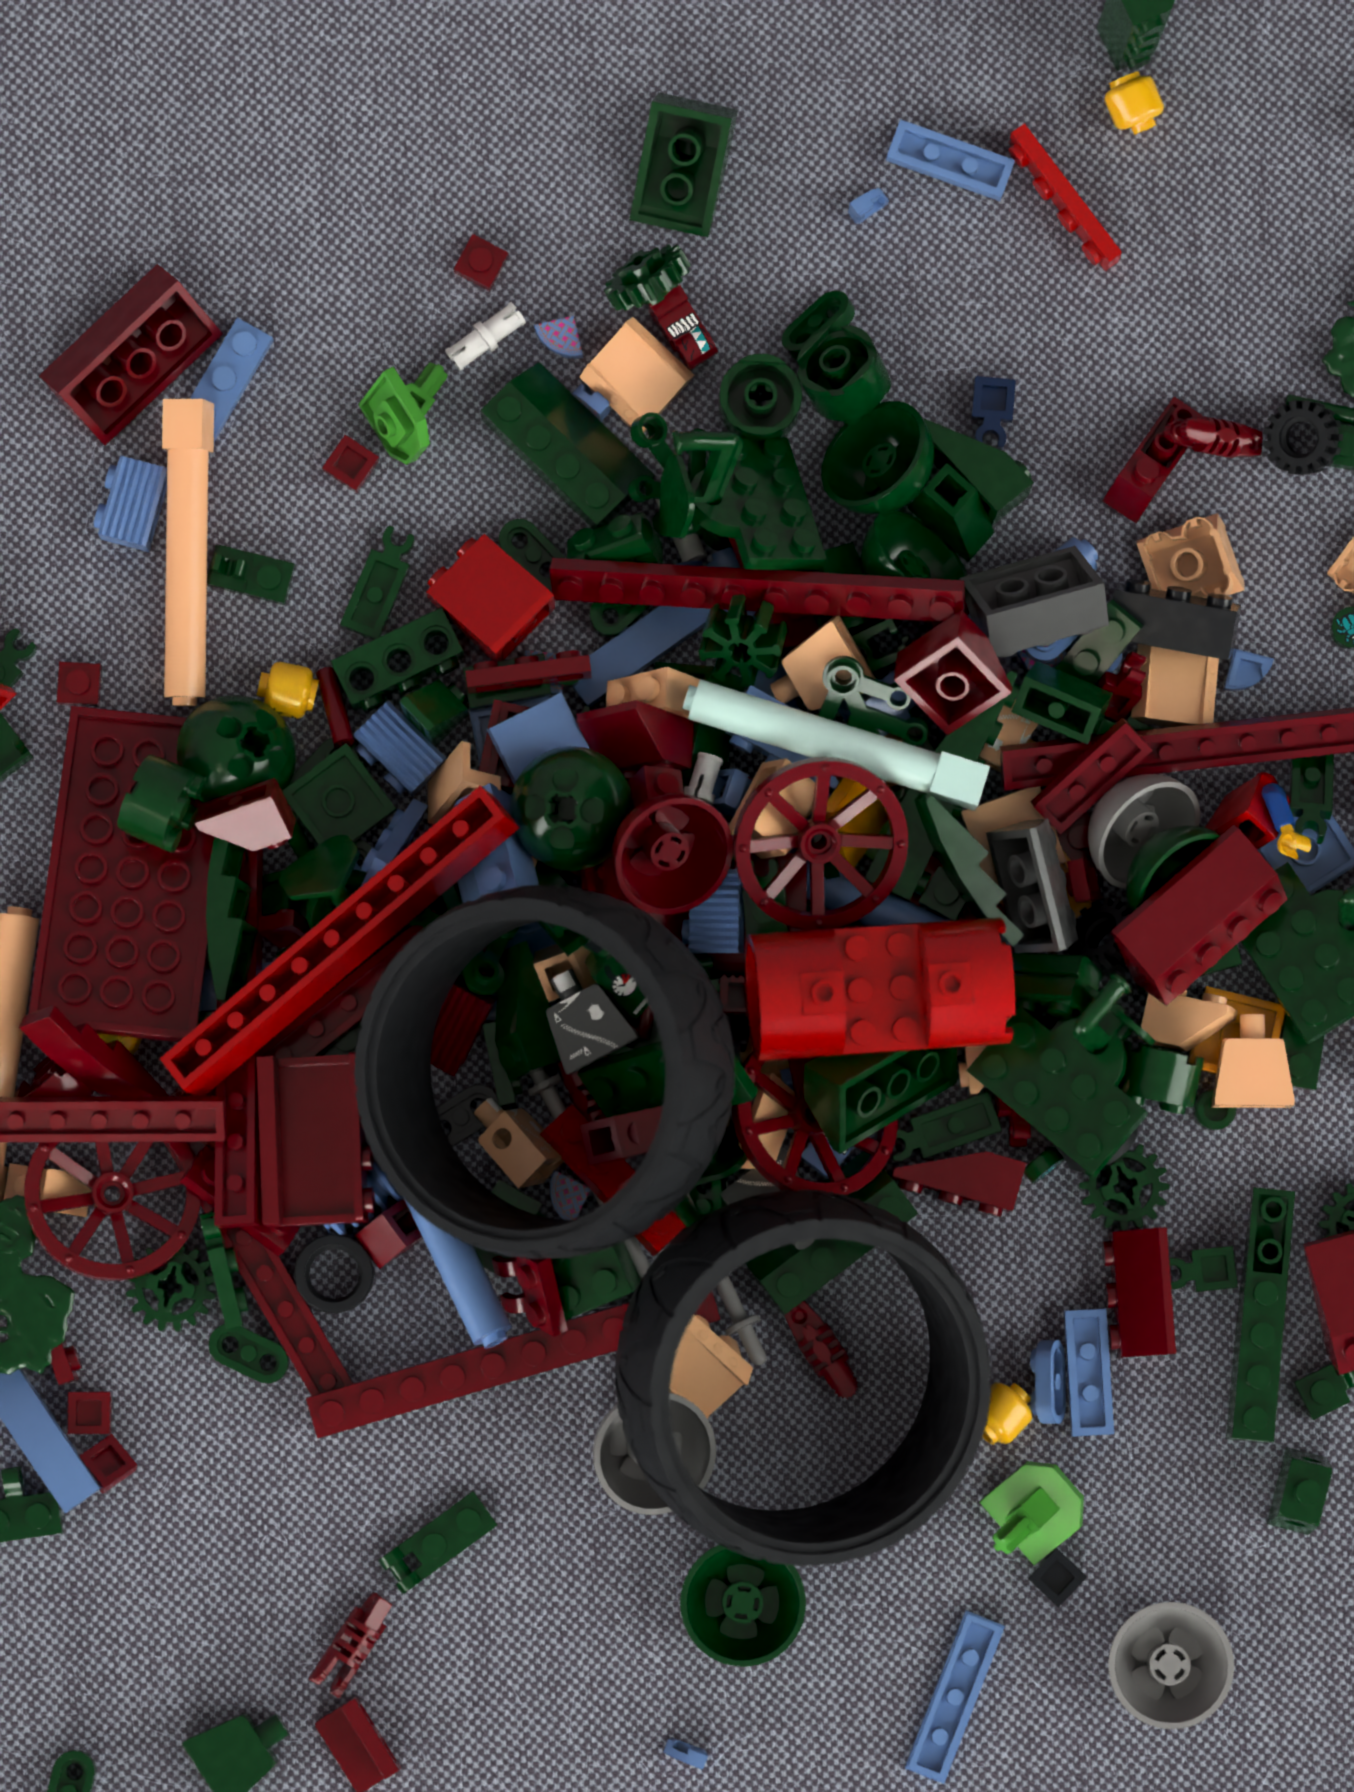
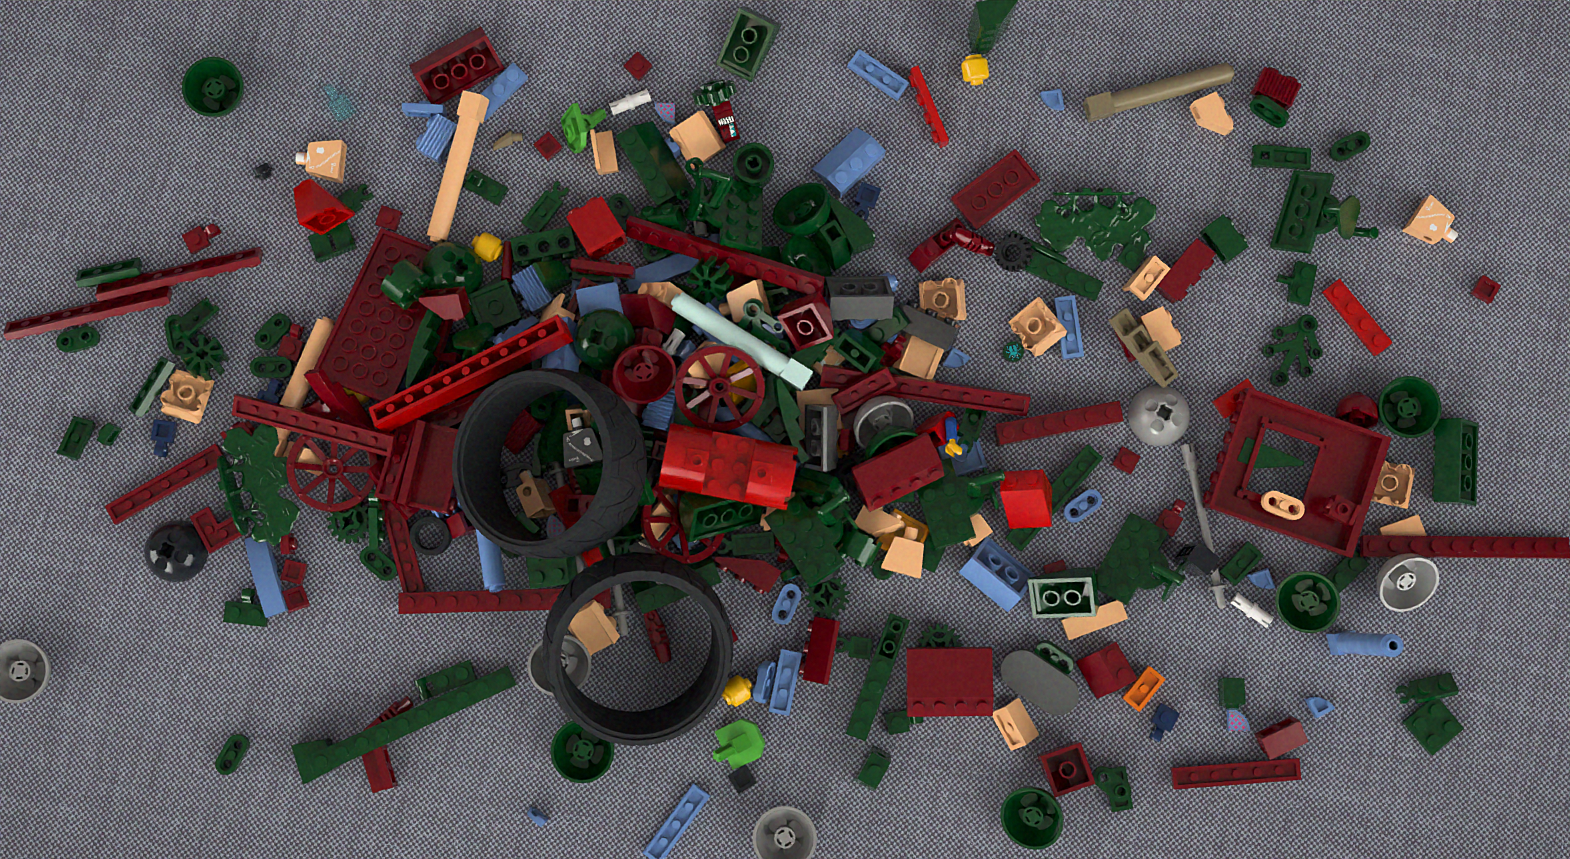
camera: 20 degrees right, 0 degrees up
dark red plate [491,1256,568,1337] -> none
dark green plate [782,290,855,360] -> none
dark green brick [797,325,891,425] -> none
medium blue tile [848,188,889,224] -> none
none -> dark green plate [307,666,516,776]
none -> medium blue plate [402,101,447,118]
none -> dark tan bar [493,130,523,151]
none -> light nougat panel [590,129,619,175]
none -> medium blue plate [772,584,801,625]
none -> medium blue slope [812,127,886,198]
none -> dark red plate [950,149,1041,231]
none -> medium blue tile [1040,89,1064,111]

